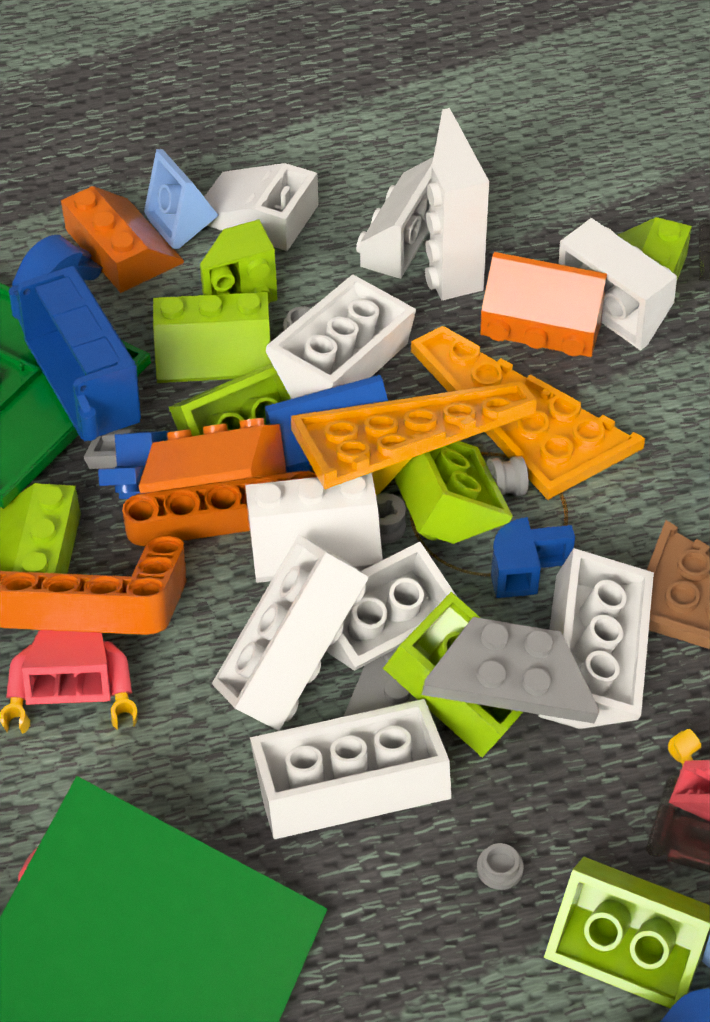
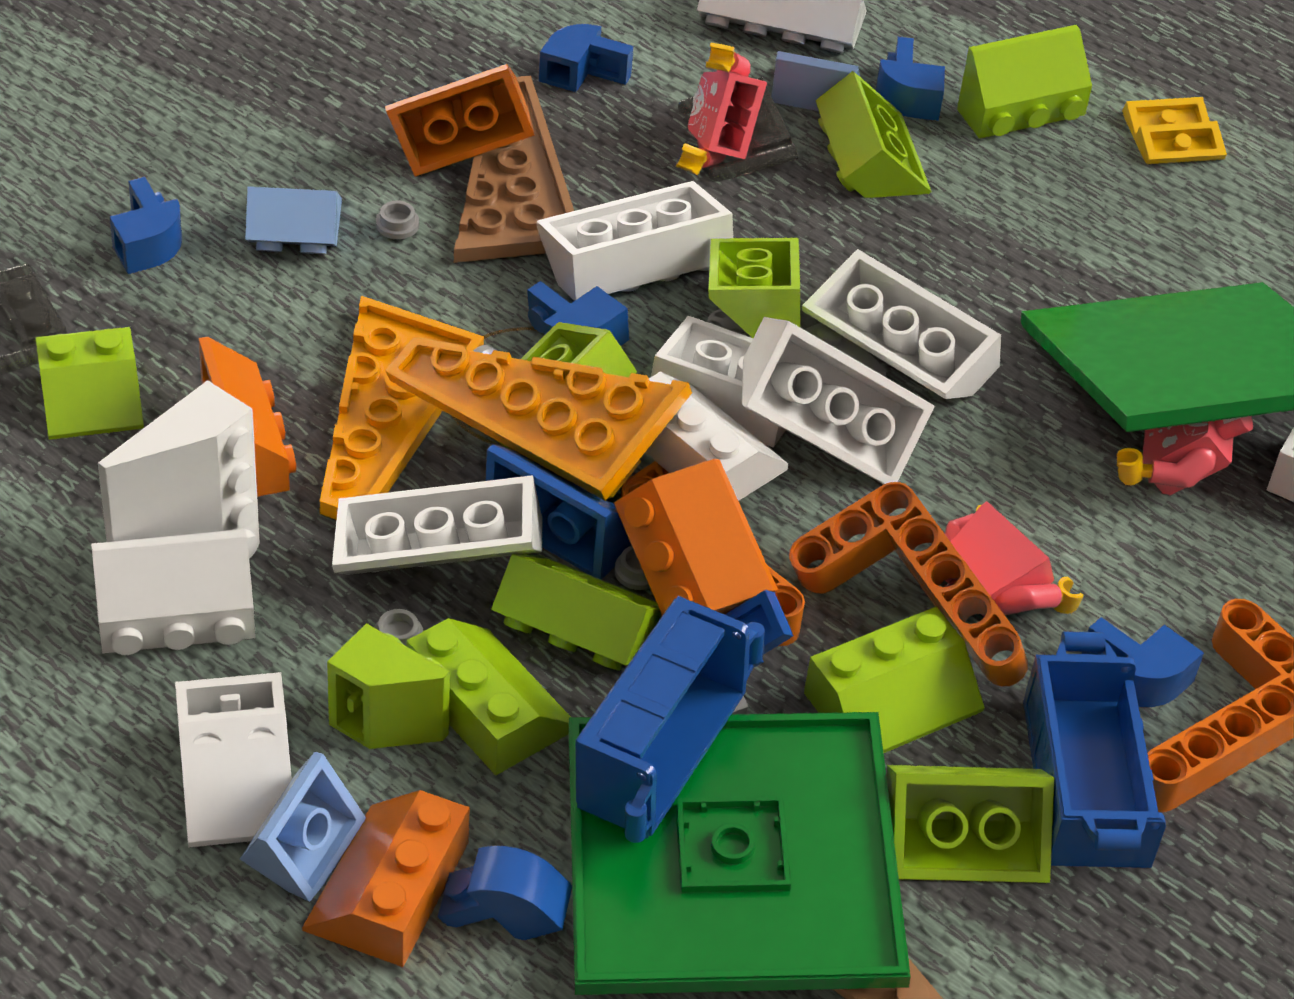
camera: 130 degrees left, 5 degrees down
light grey wing [422,617,599,723] -> none
light grey plate [477,843,524,890] -> none
white slope [559,218,677,351] -> none

